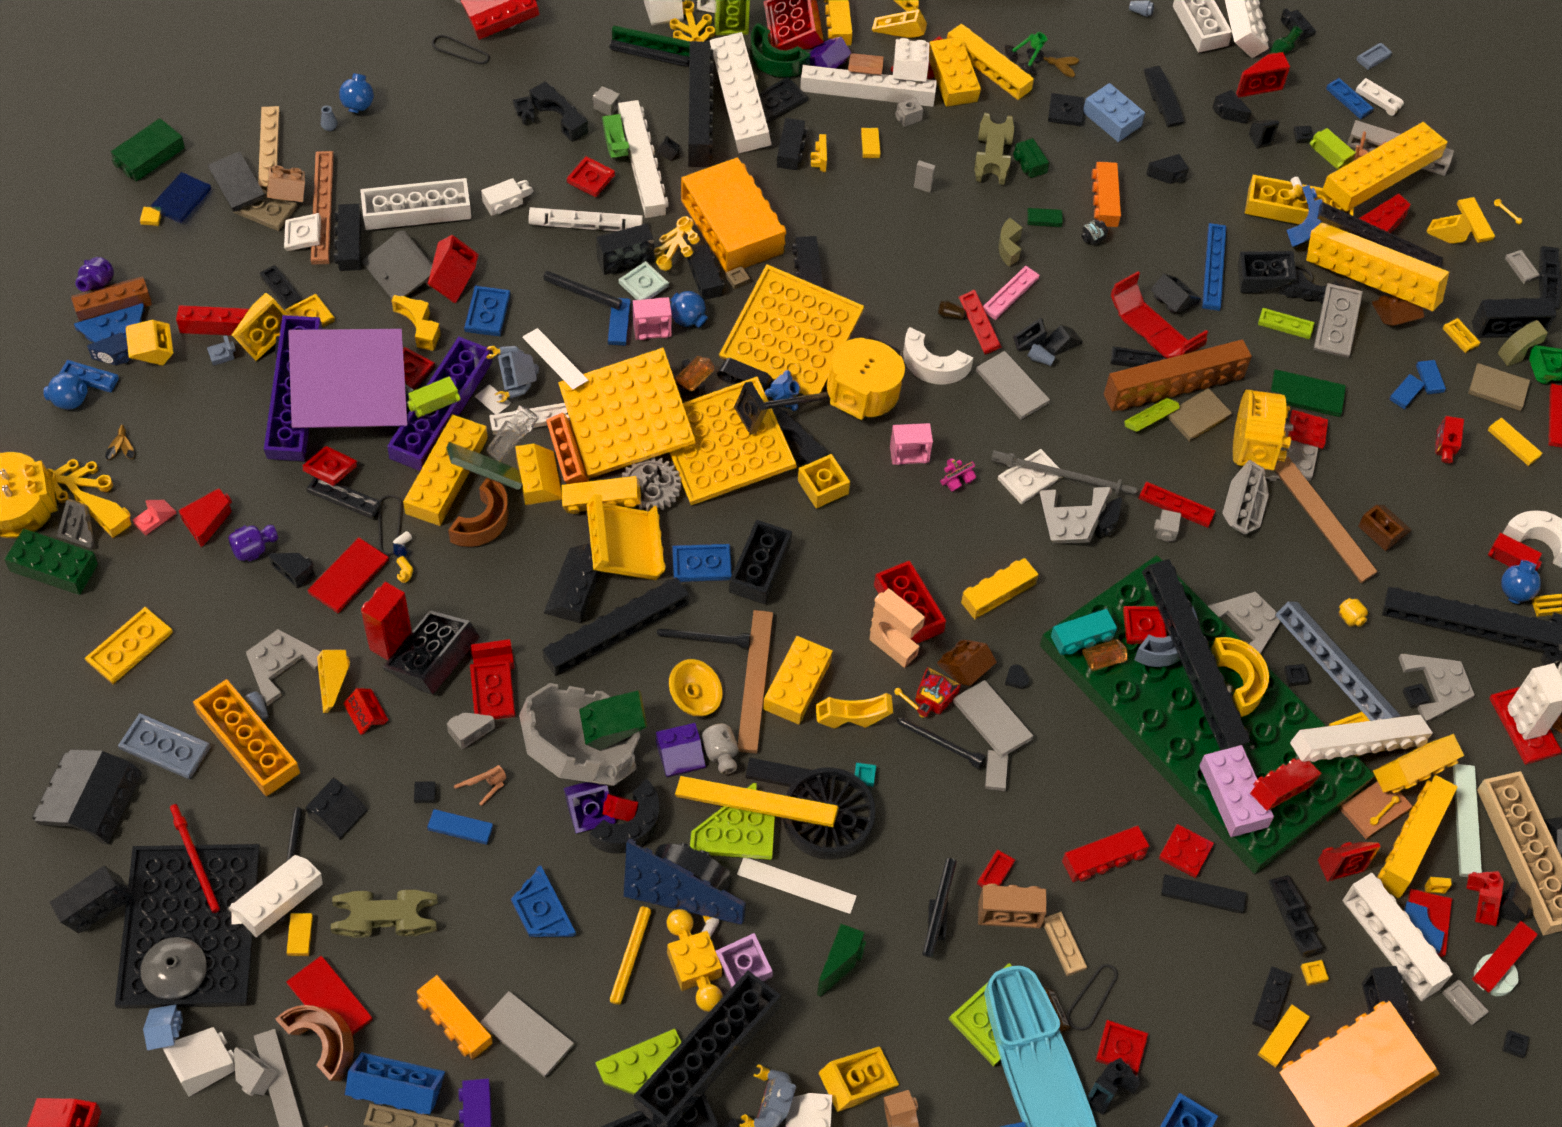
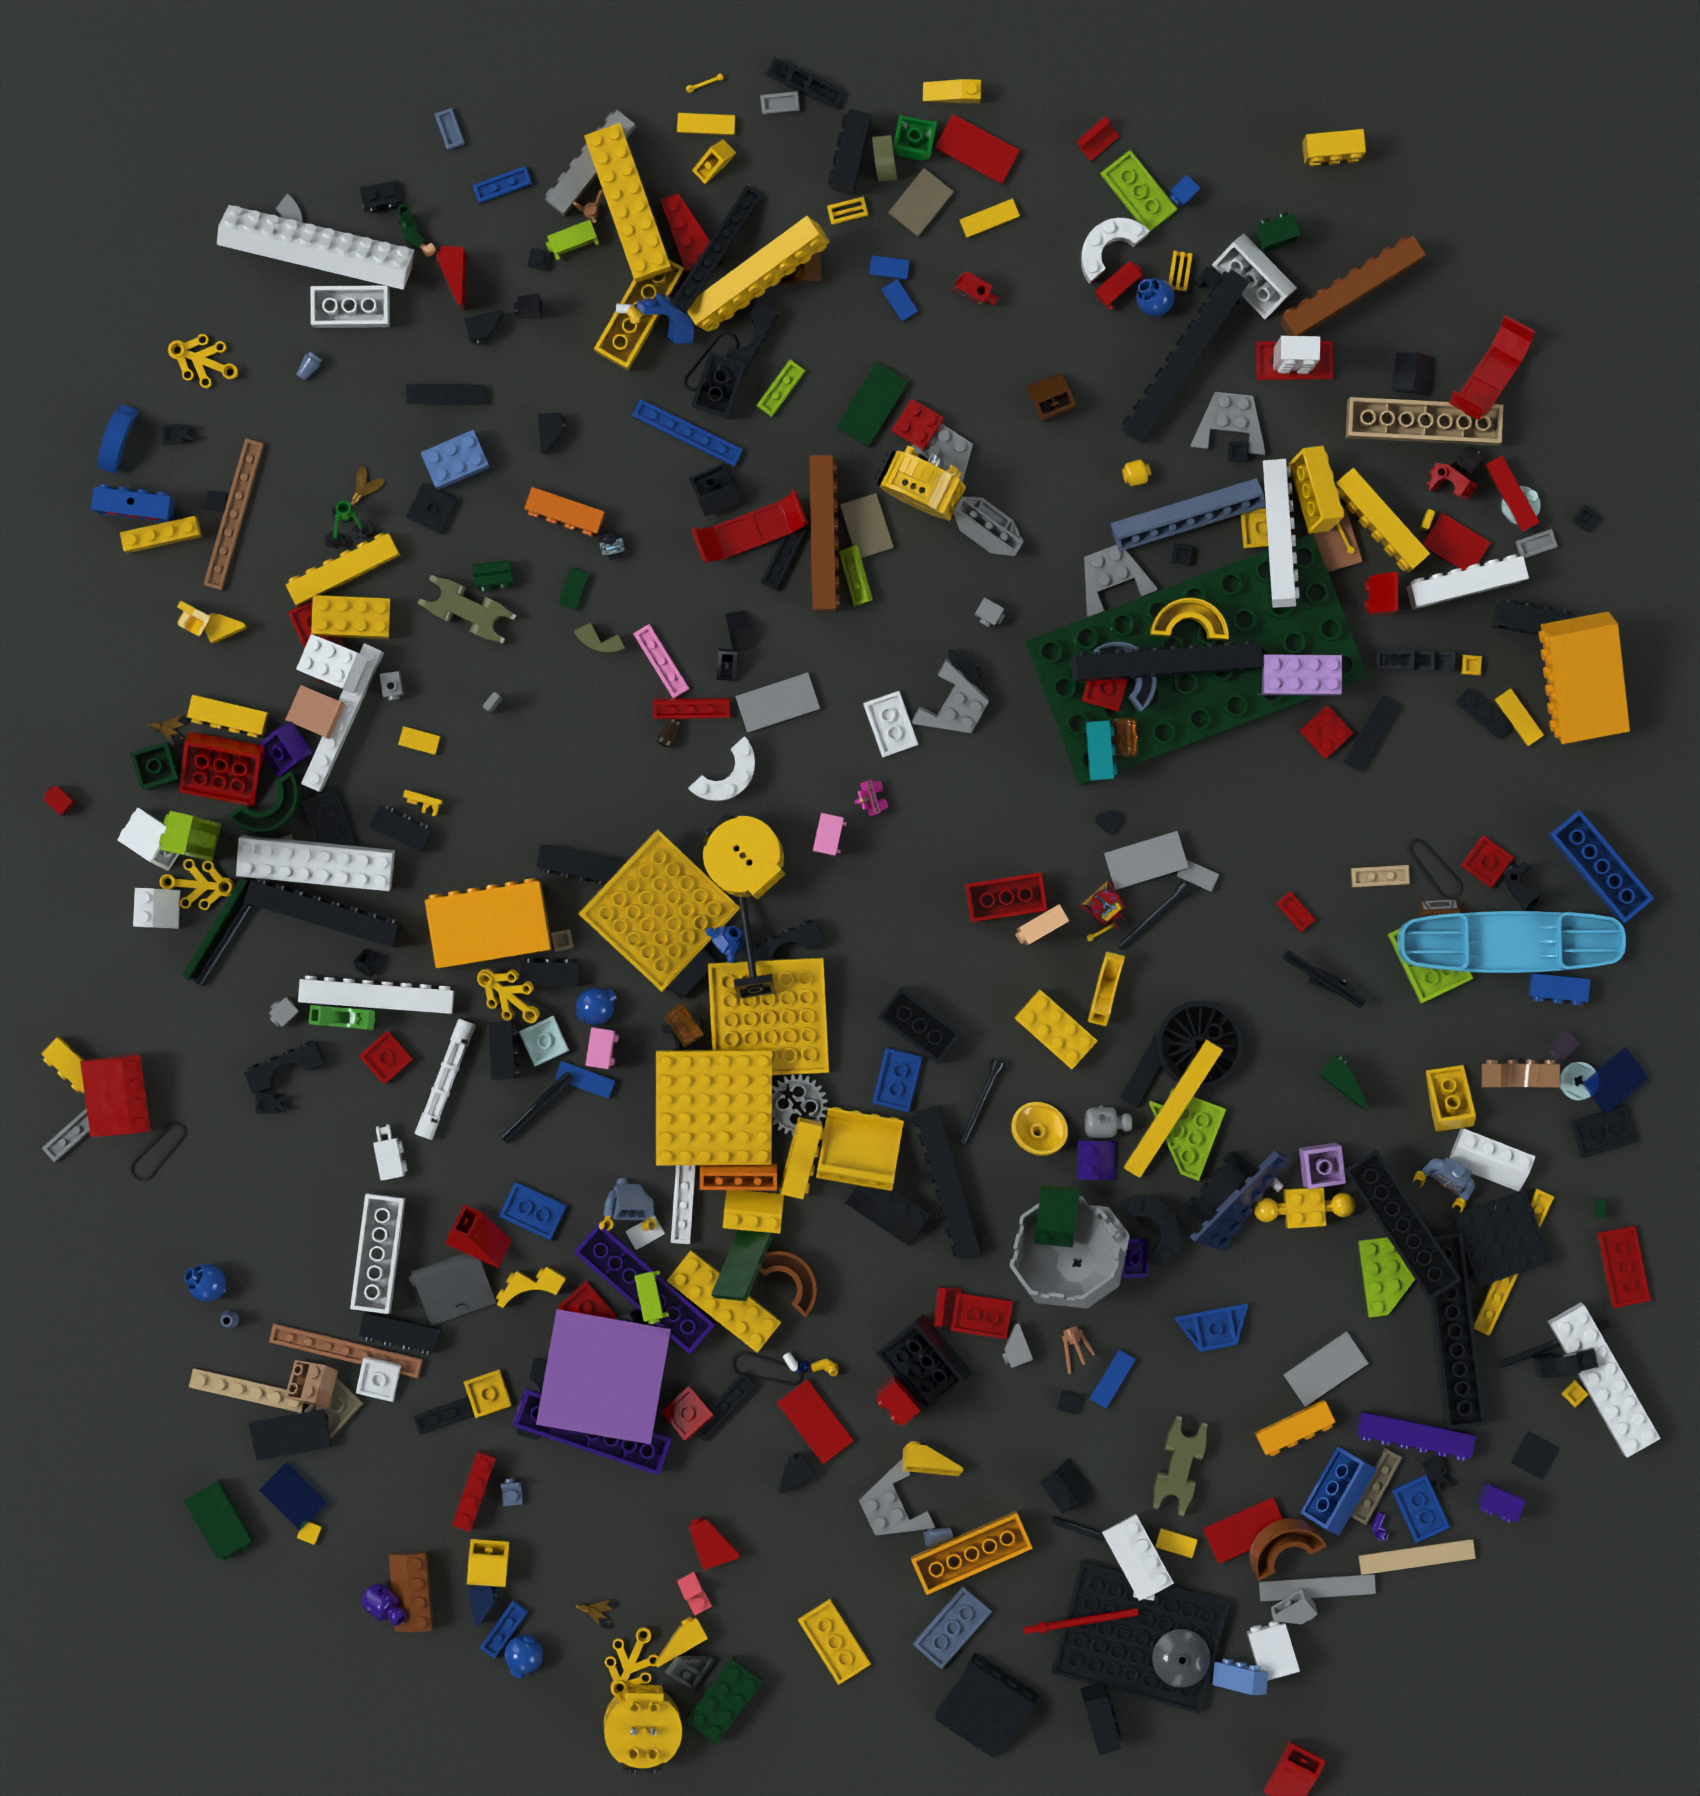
camera: 70 degrees left, 30 degrees up
blue wing [74,303,145,343] -> none
dark purple piece [228,525,279,561] -> none
yellow slope [232,293,288,361] -> none
red panel [343,688,388,735] -> none
clear slope [486,406,540,462] -> none
white sticker [523,328,588,389] -> none
red brick [602,794,638,821] -> none
yellow axle [610,906,651,1005] -> none
white sticker [737,858,857,914] -> none
medium nougat tile [738,610,773,754] -> none
yellow brick [798,454,850,508] -> none
teal tile [855,763,876,787] -> none
yellow slope [872,9,927,38] -> none
reddish brown slope [937,639,997,686] -> none
yellow brick [961,558,1039,620] -> none
medium nougat brick [978,884,1046,929] -> none
dark grey bar [991,450,1138,495] -> none
sand blue cone [1027,344,1055,366] -> none
red brick [1062,826,1149,882] -> none
red tile [1139,481,1216,528] -> none
red brick [1250,758,1322,811] -> none
medium nougat tile [1274,456,1377,583] -> none
light grey tile [1313,283,1363,358] -> none
white plate [1355,78,1404,116] -> none
blue tile [1404,901,1444,953] -> none
light aqua tile [1453,764,1482,877] -> none

